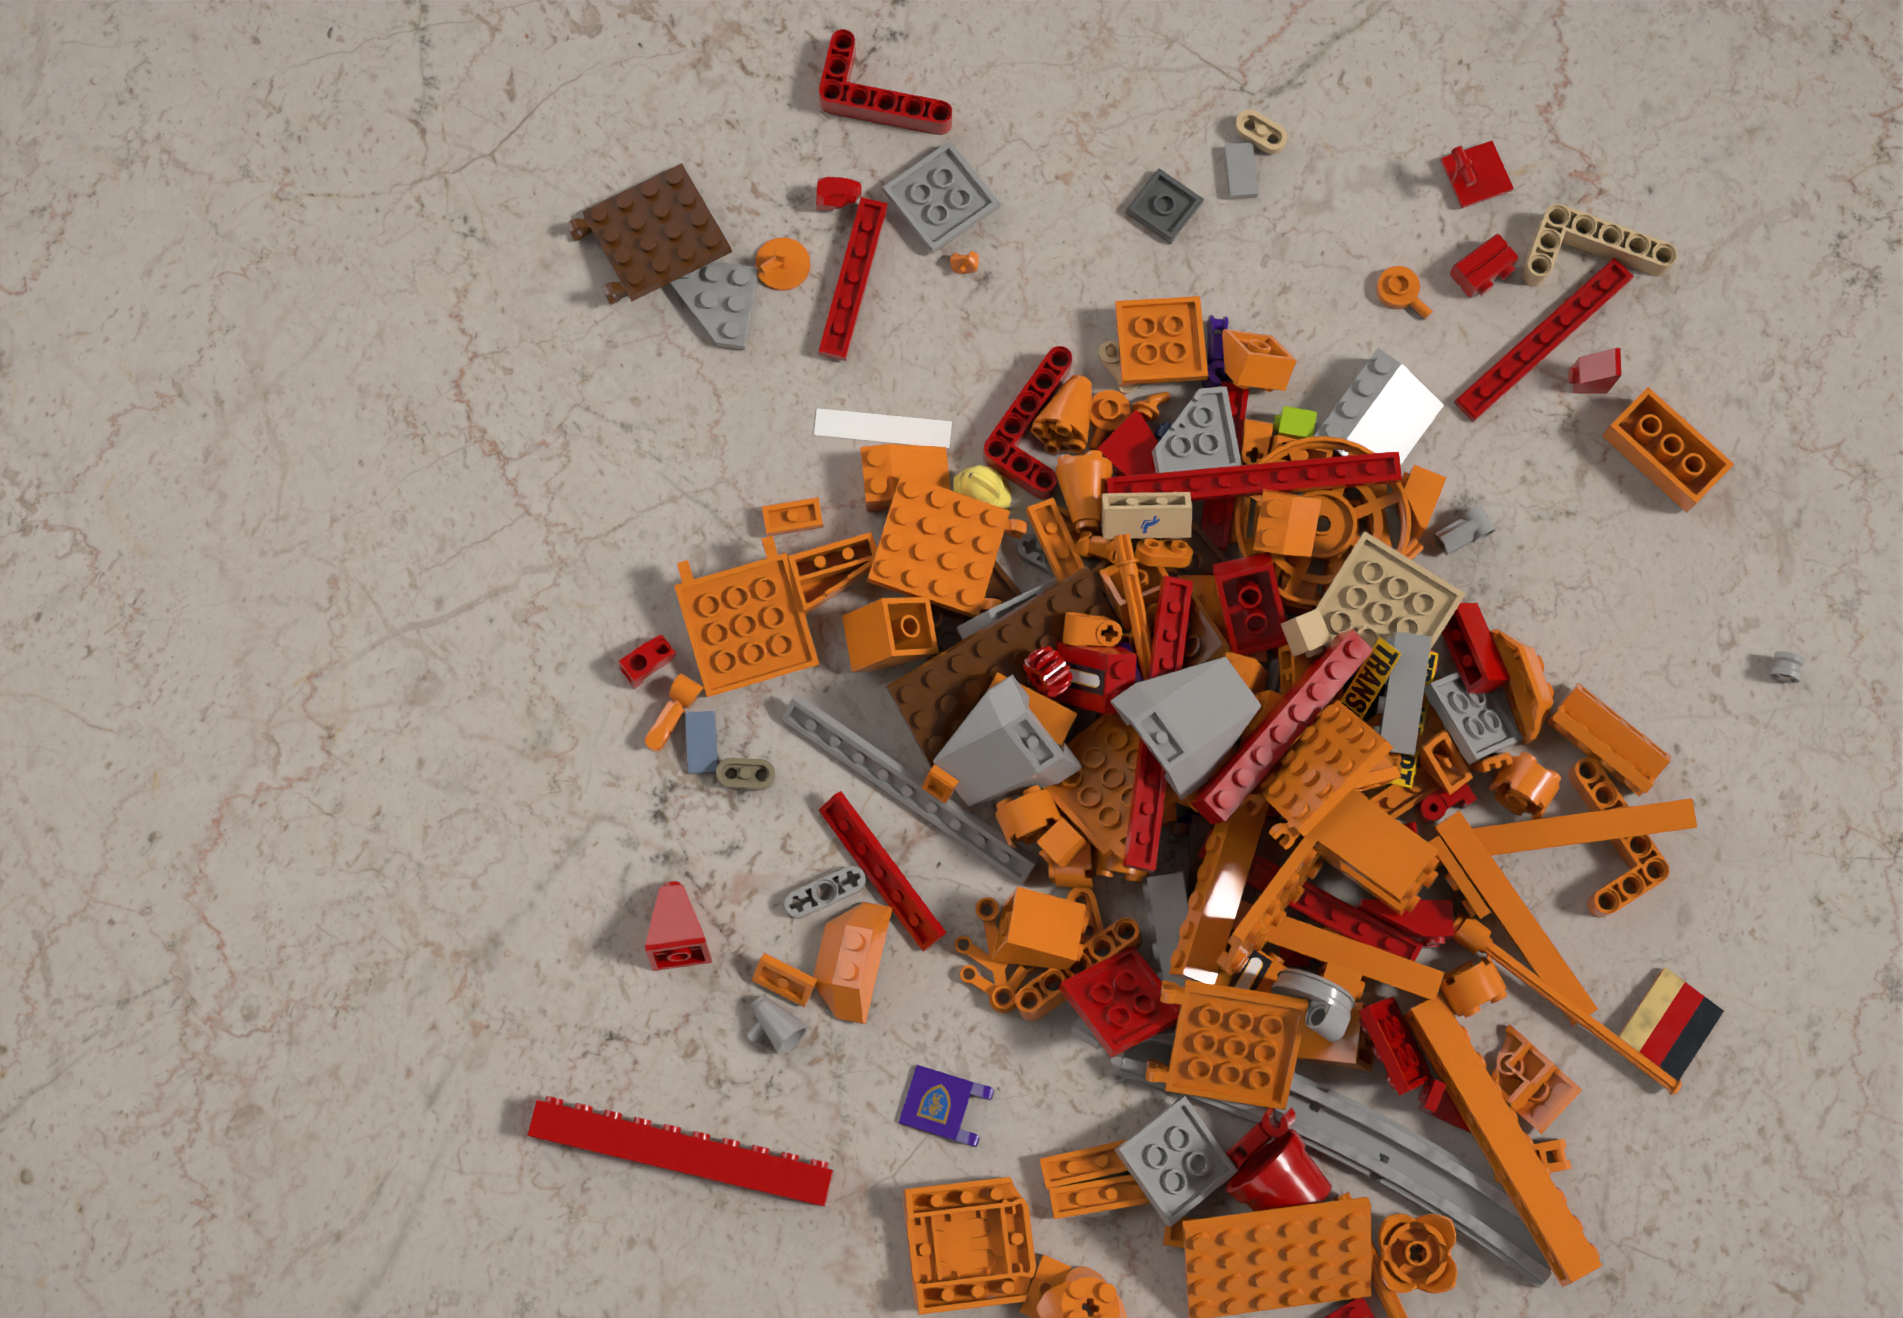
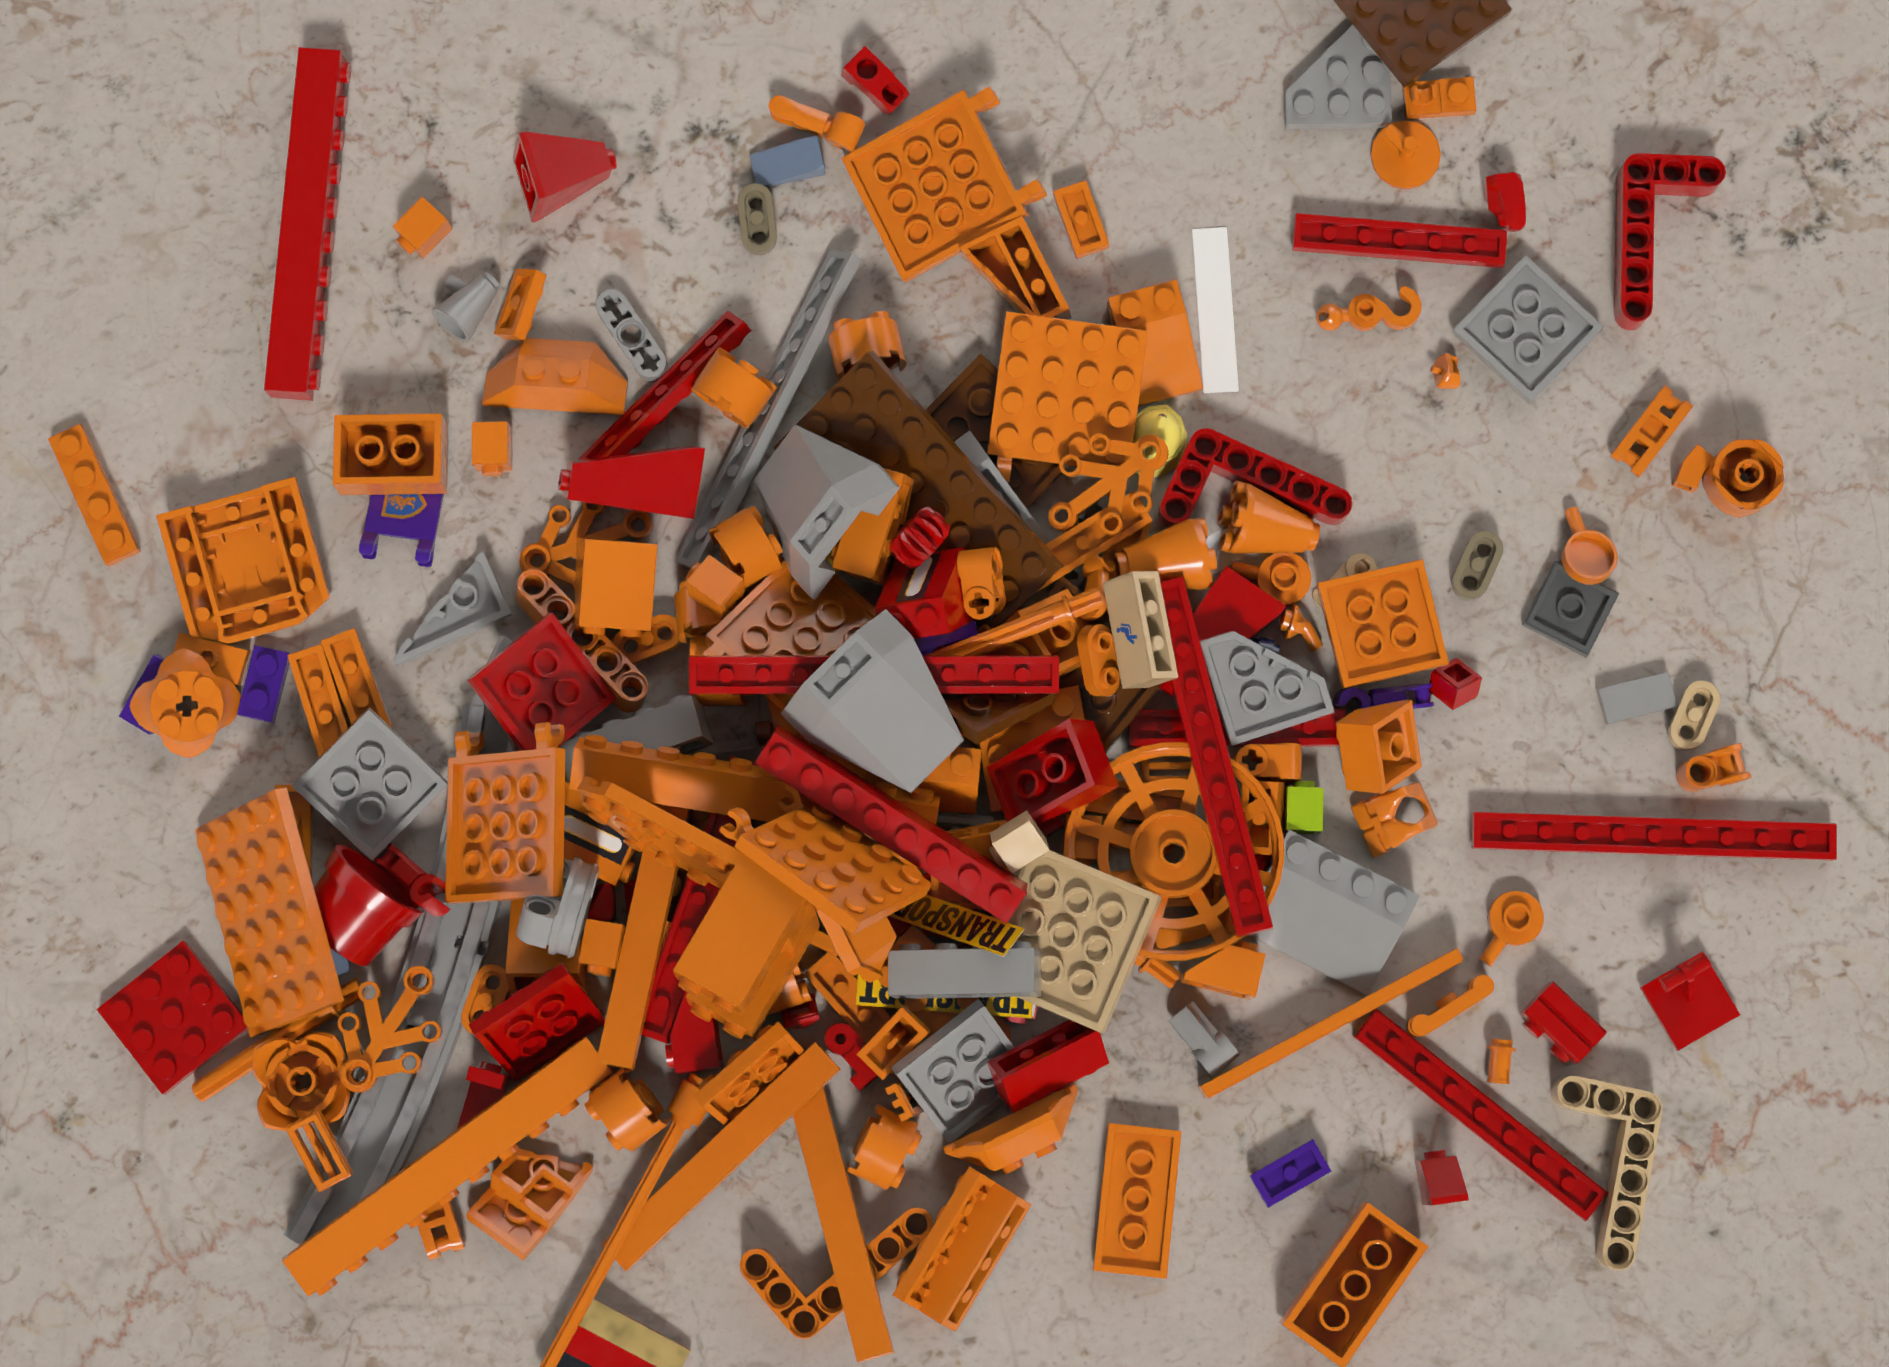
camera: 85 degrees right, 5 degrees up
orange slope [842,597,939,672] -> none
orange tile [921,765,959,804] -> none
orange slope [1253,489,1322,557] -> none
none -> dark purple plate [237,645,290,724]
none -> orange tile [284,1109,354,1192]
none -> orange brick [333,413,448,495]
none -> orange plant [337,966,443,1093]
none -> orange brick [392,197,452,259]
none -> light grey wing [393,552,513,667]
none -> orange plate [461,964,510,1034]
none -> orange brick [472,421,512,477]
none -> red slope [558,445,705,519]
none -> orange brick [691,347,777,429]
none -> orange brick [828,311,907,381]
none -> orange plant [1048,433,1169,535]
none -> orange plate [1093,1123,1182,1279]
none -> orange tile [1198,948,1463,1099]
none -> dark purple plate [1249,1139,1332,1208]
none -> orange piece [1316,286,1422,331]
none -> orange piece [1351,782,1438,858]
none -> orange plate [1402,77,1477,120]
none -> orange plate [1406,975,1494,1037]
none -> red slope [1429,658,1483,710]
none -> dark tan plate [1451,531,1503,601]
none -> red plate [1471,812,1837,861]
none -> orange pin [1486,1038,1516,1084]
none -> orange piece [1561,506,1618,585]
none -> orange plate [1610,385,1694,478]
none -> orange piece [1672,444,1714,493]
none -> orange piece [1676,743,1752,792]
none -> orange brick [1702,439,1784,518]

